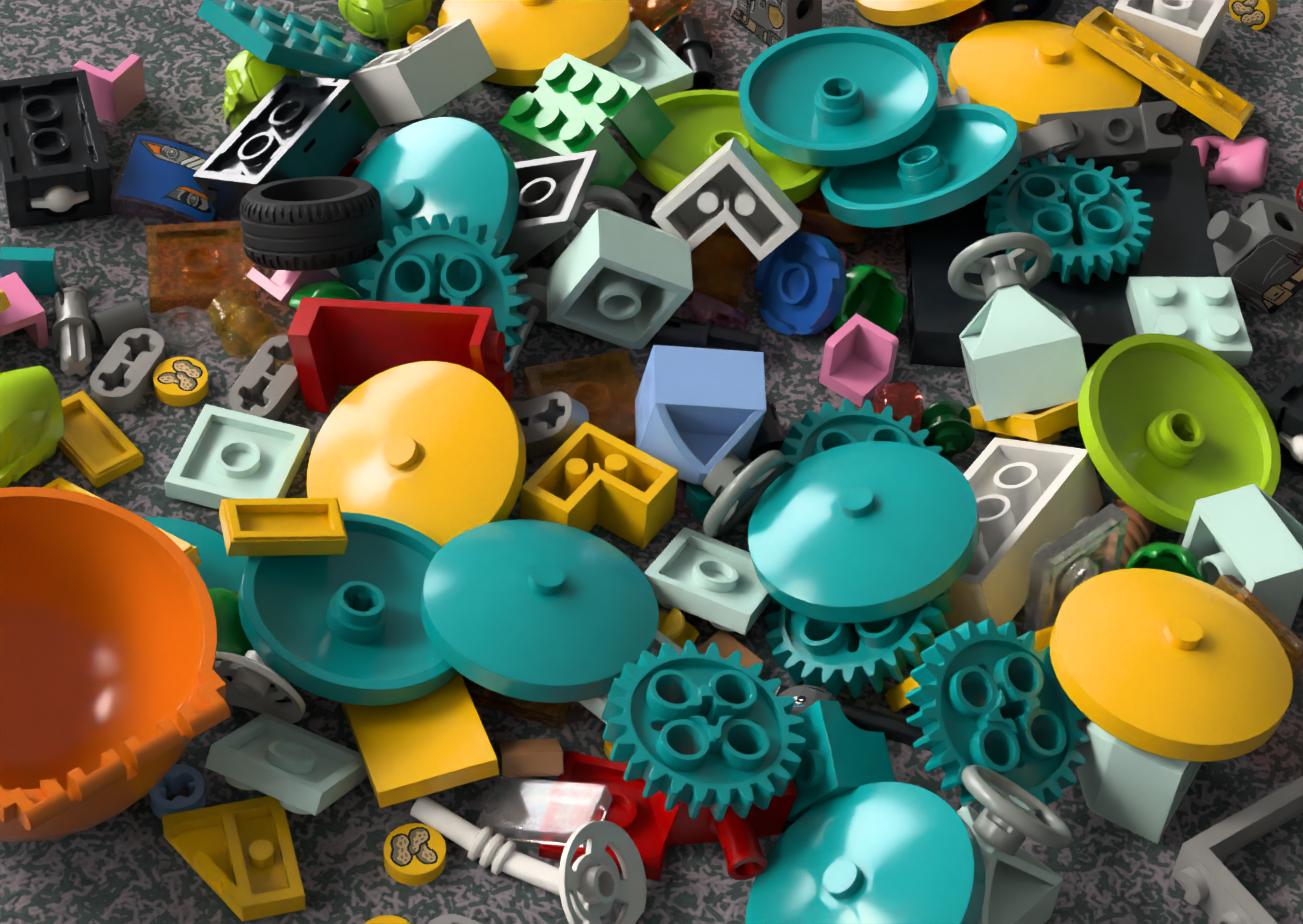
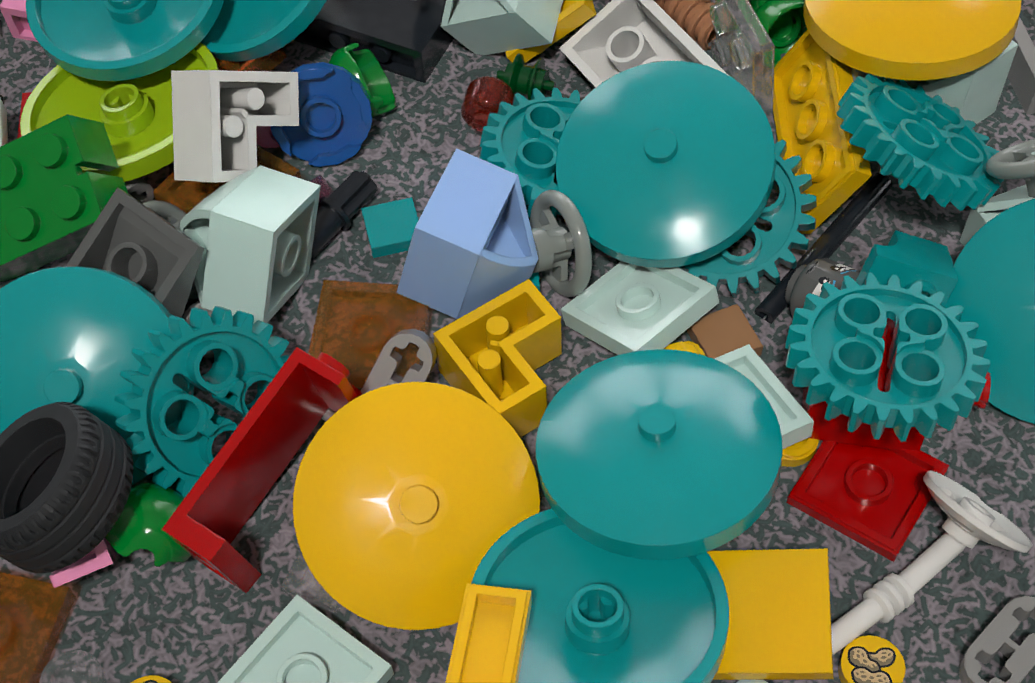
camera: 60 degrees left, 10 degrees up
clear yellow piece [206,287,279,364] -> none
light grey beam [229,335,301,421] -> none
clear tile [476,776,613,848] -> none
medium nougat tile [498,738,563,778] -> none
bright pink panel [819,313,899,408] -> none

